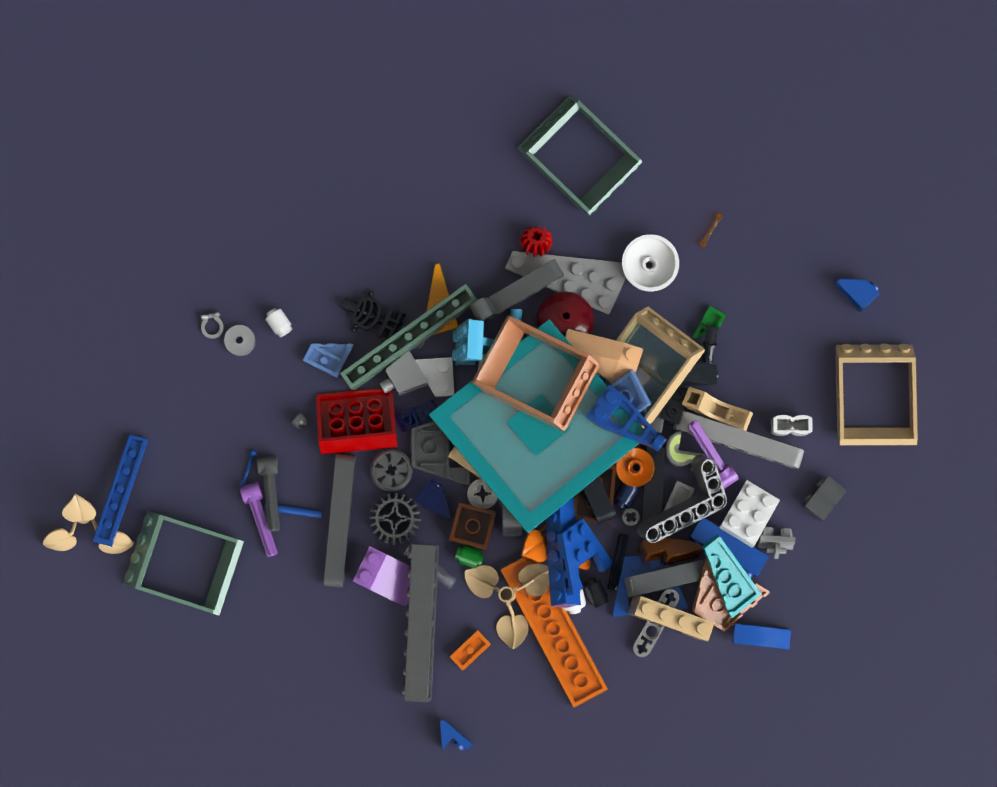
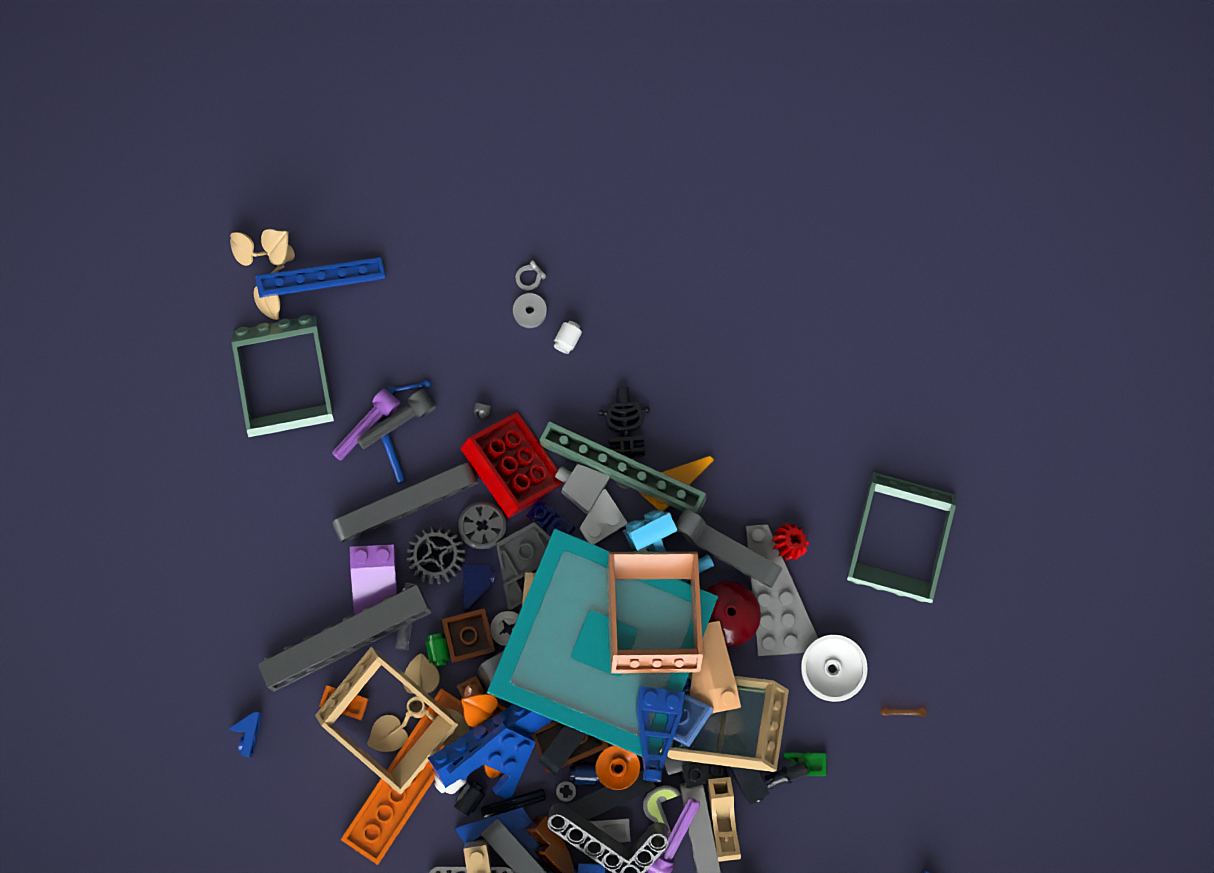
camera: 55 degrees right, 5 degrees down
medium blue wing [303,343,354,378] -> none
none -> tan window [315,647,458,794]
none -> nougat plate [457,676,486,698]

